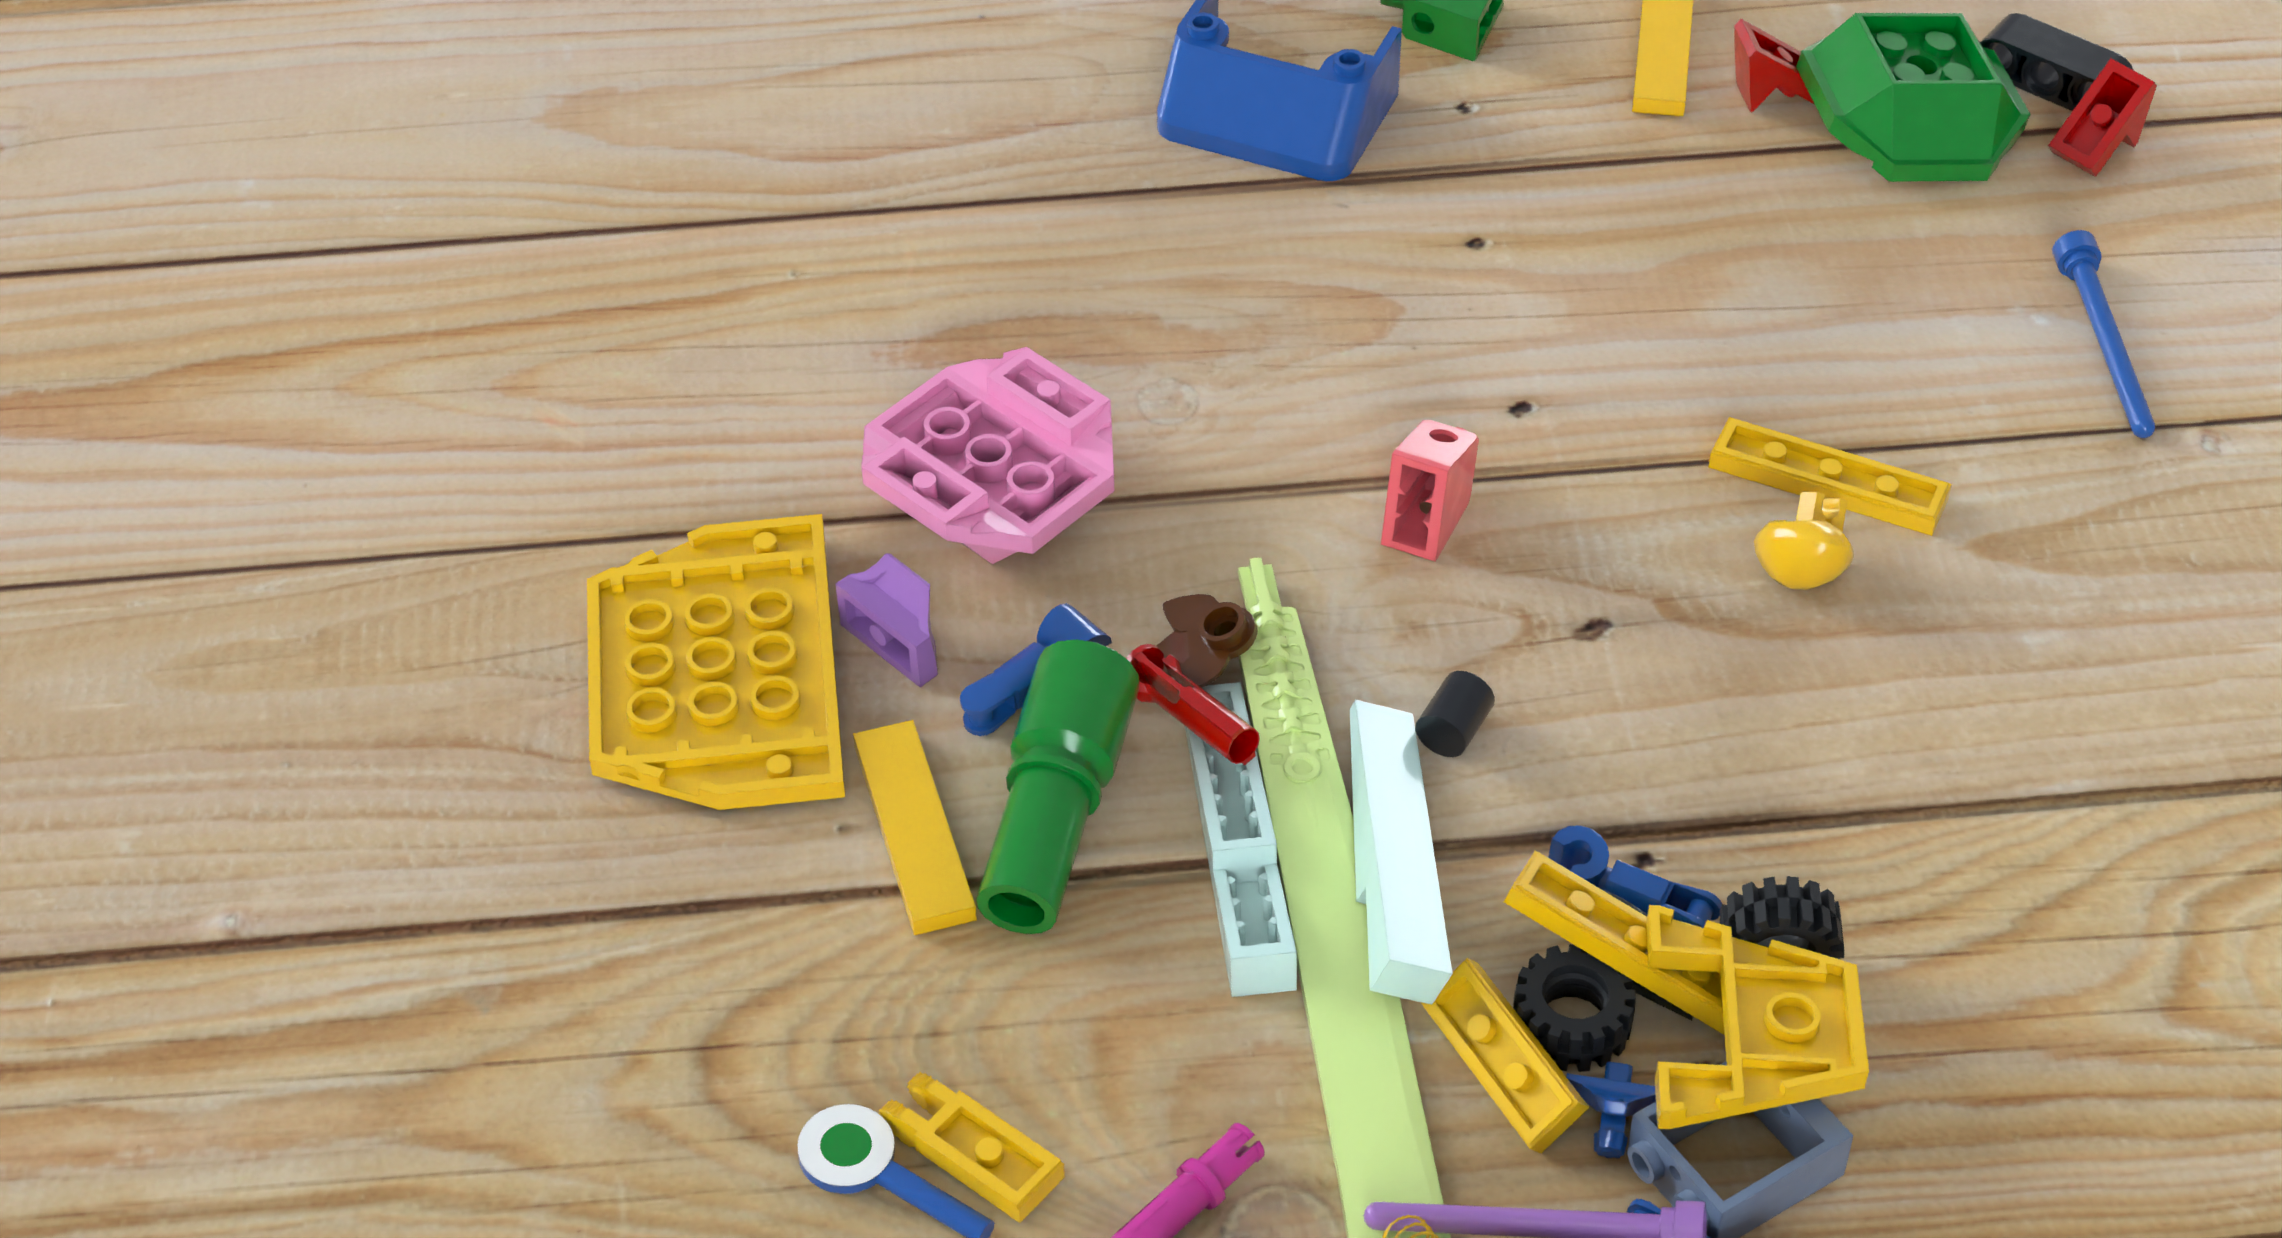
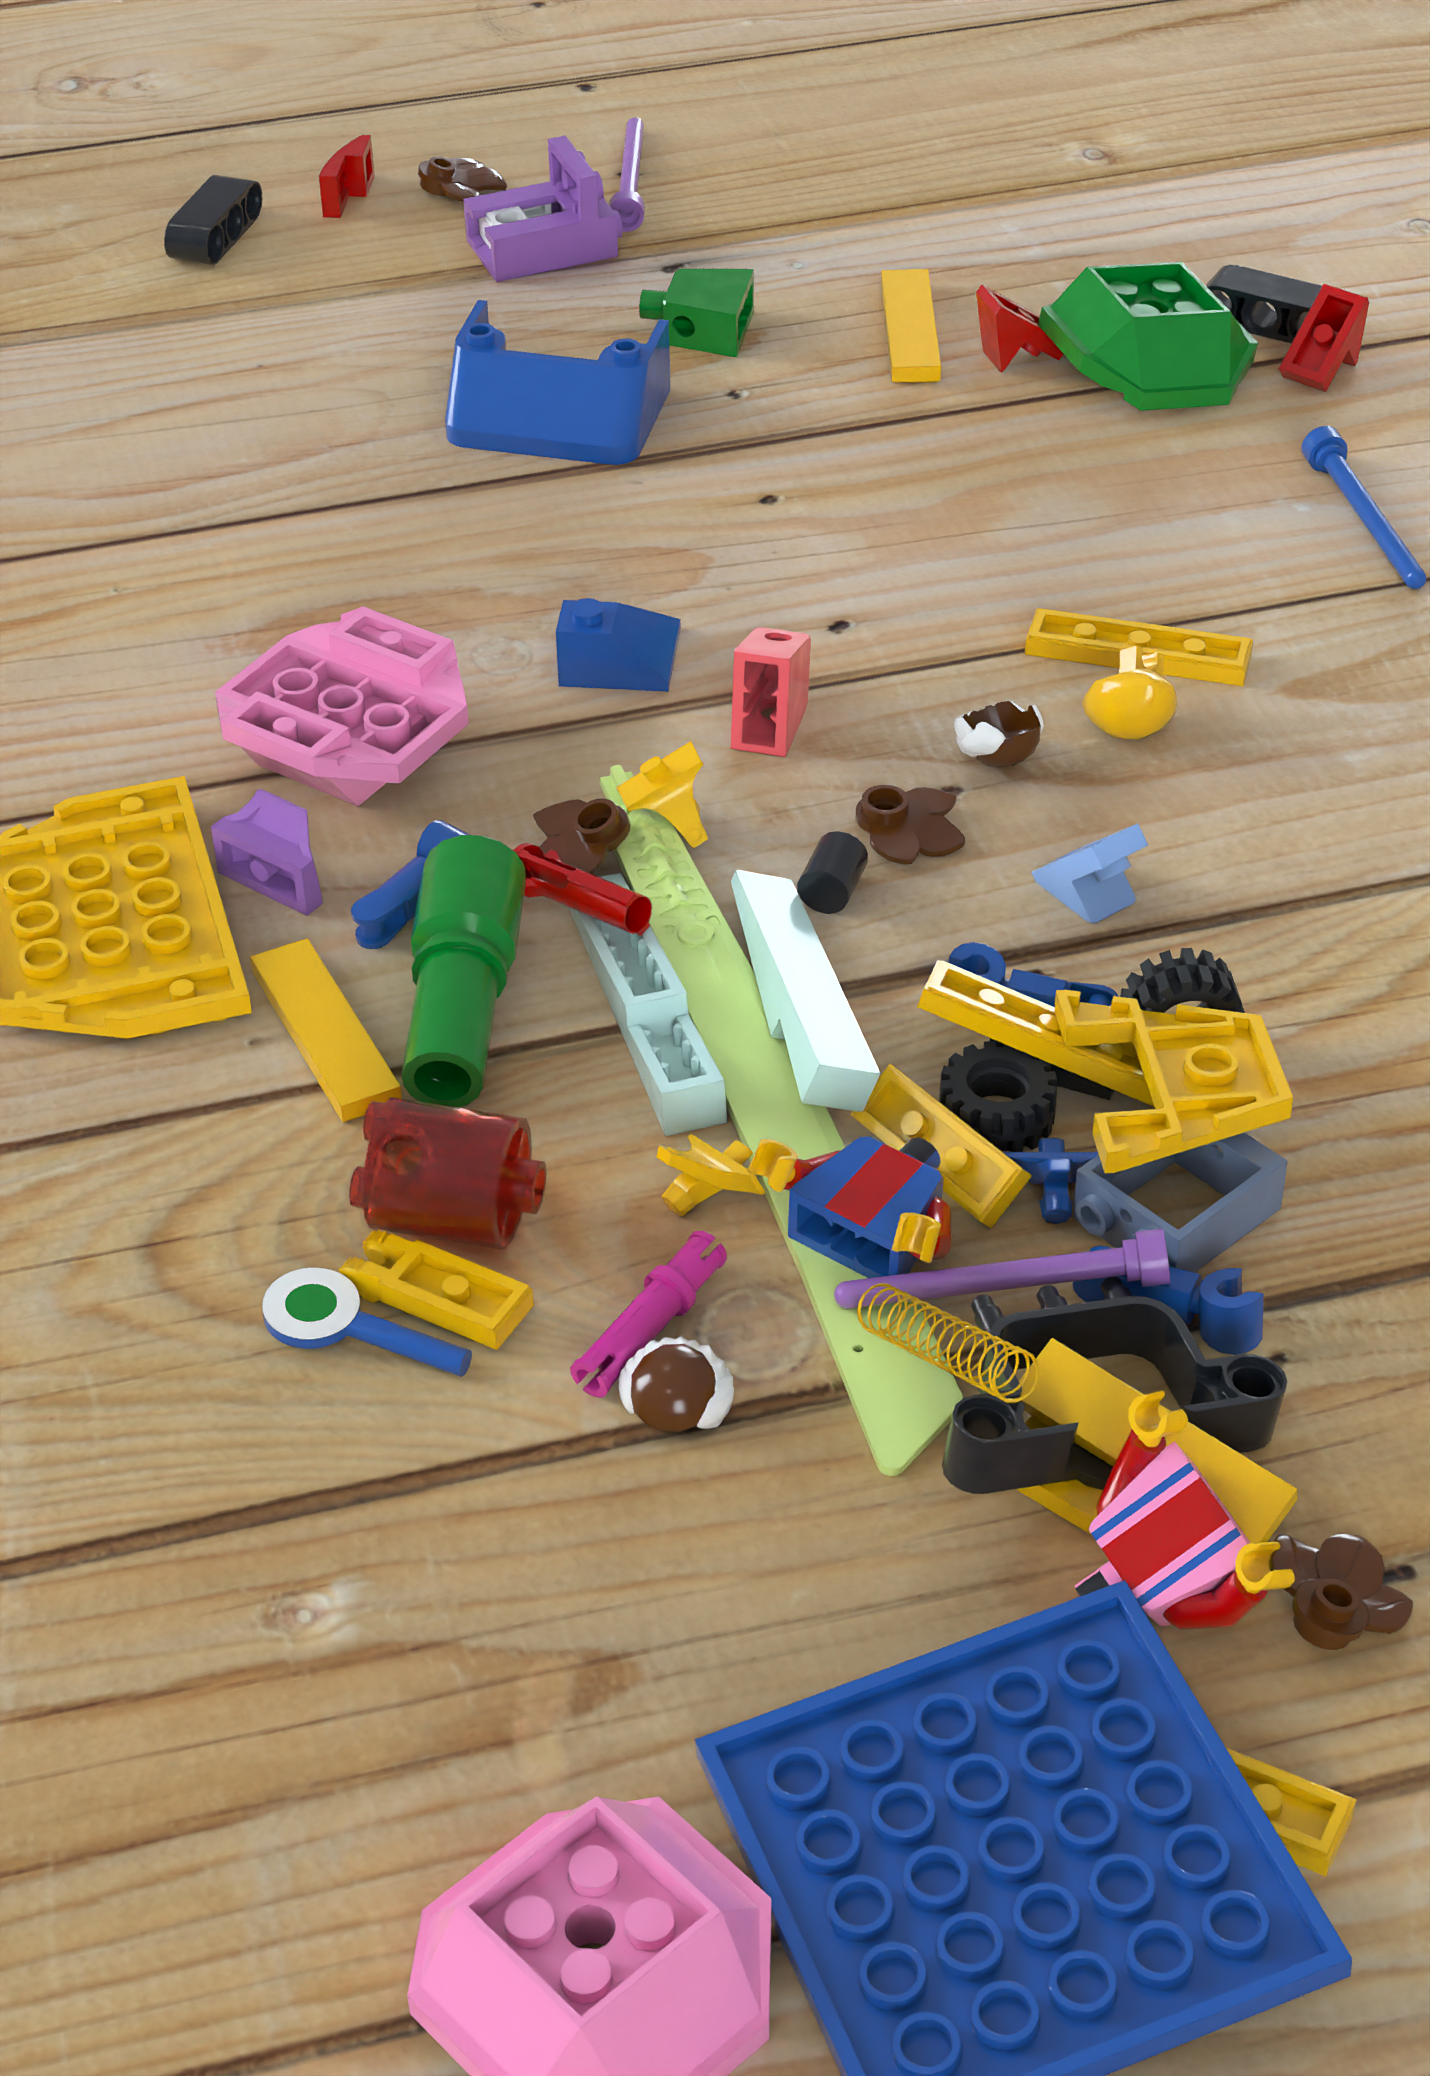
camera: 10 degrees left, 5 degrees down
none -> clear red cylinder [349,1097,547,1249]
none -> blue slope [556,598,681,692]
none -> yellow piece [616,741,708,848]
none -> yellow piece [656,1134,766,1217]
none -> torso [747,1136,951,1278]
none -> reddish brown plate [855,785,965,865]
none -> reddish brown hair [954,701,1044,767]
none -> light blue slope [1031,823,1148,923]

